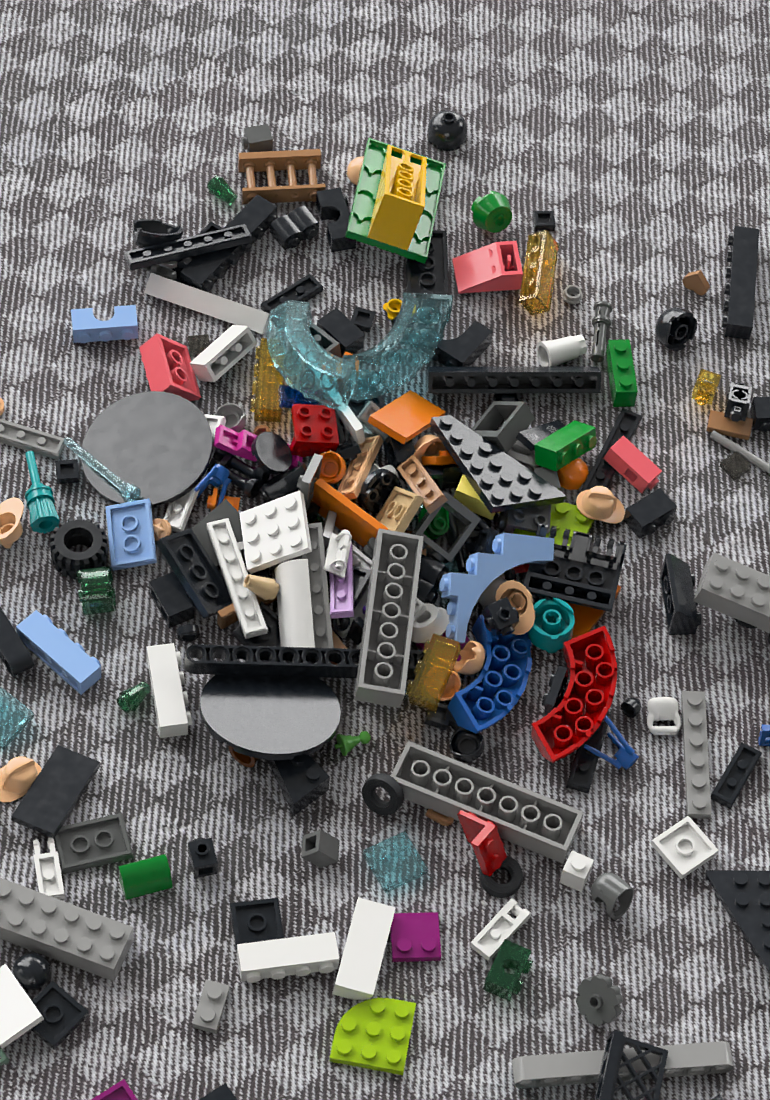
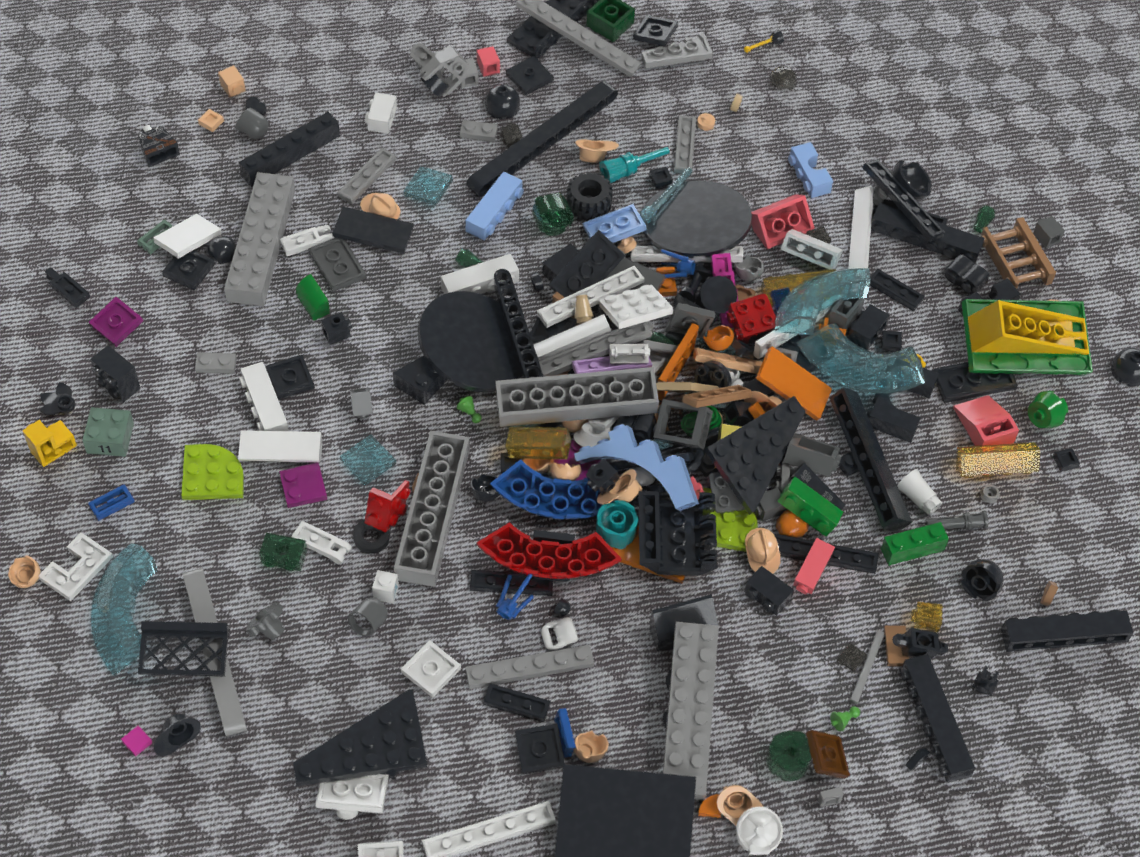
camera: 80 degrees right, 0 degrees up
black tyre [362,773,404,816] -> none

